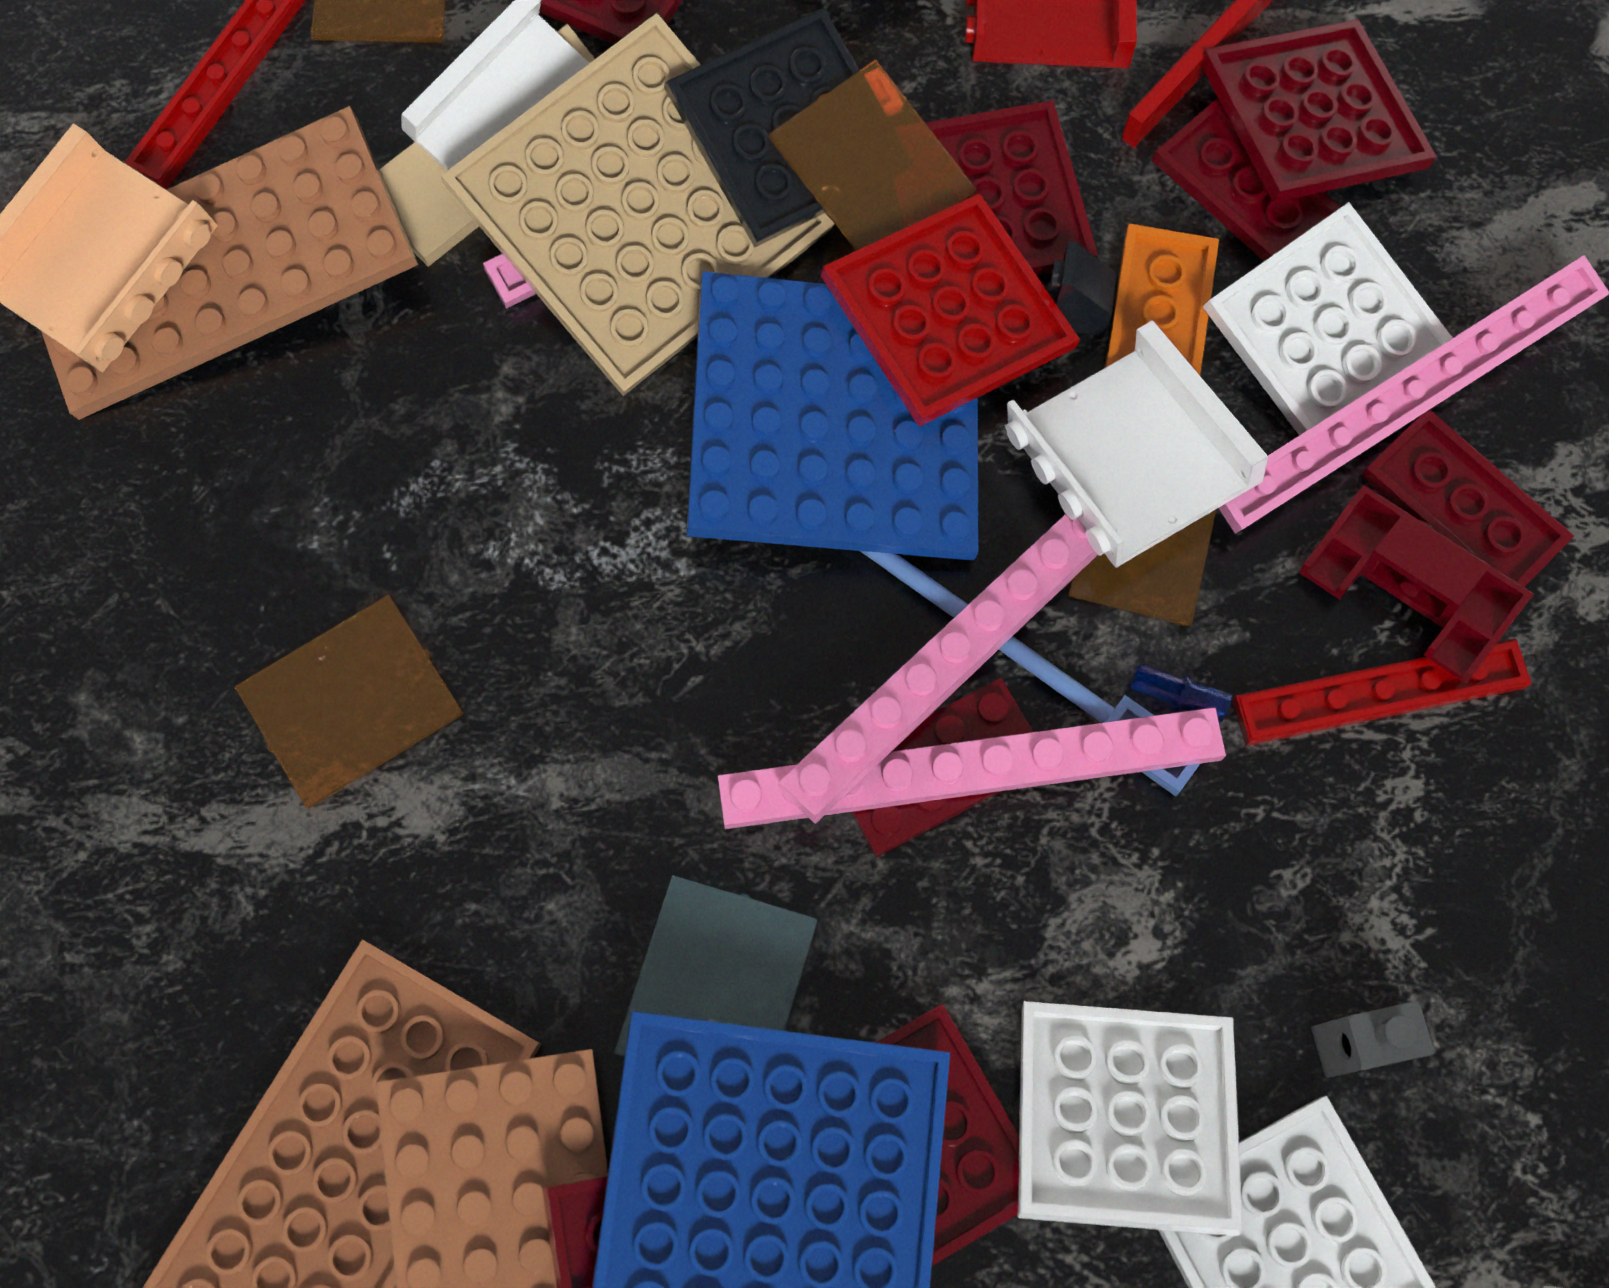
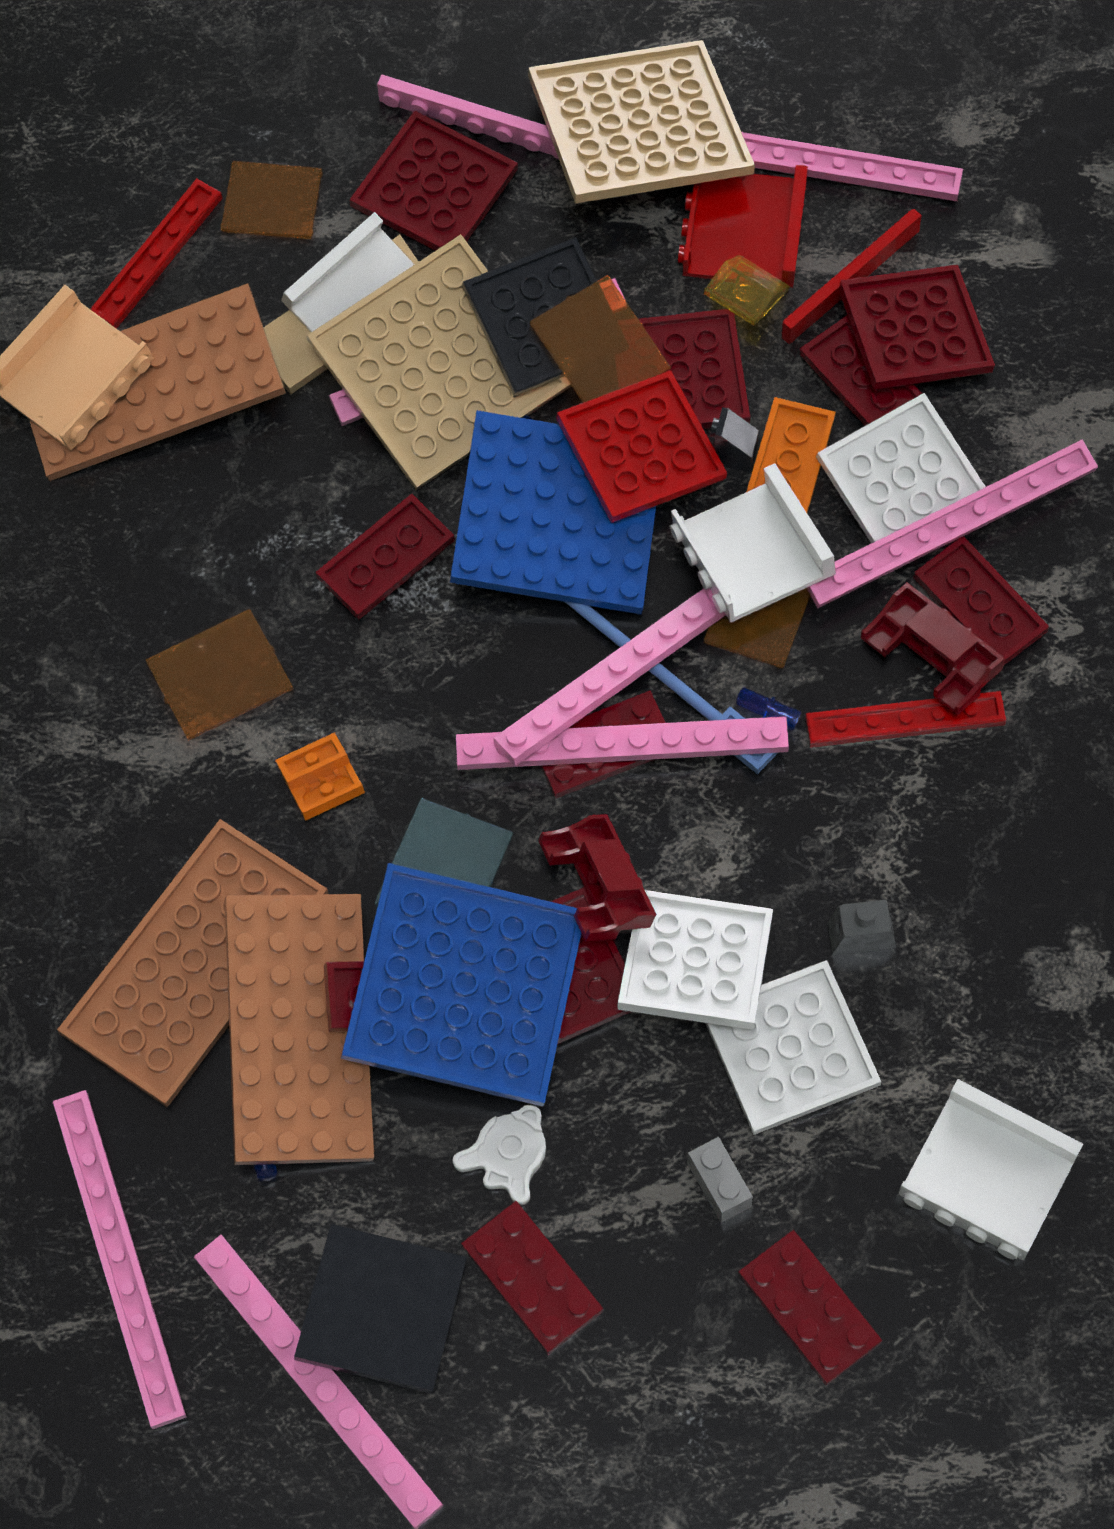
camera: 10 degrees right, 5 degrees down
none -> orange slope [275,732,365,821]
none -> dark red plate [316,493,455,620]
none -> dark red bracket [538,814,657,942]
none -> clear yellow slope [704,255,790,326]

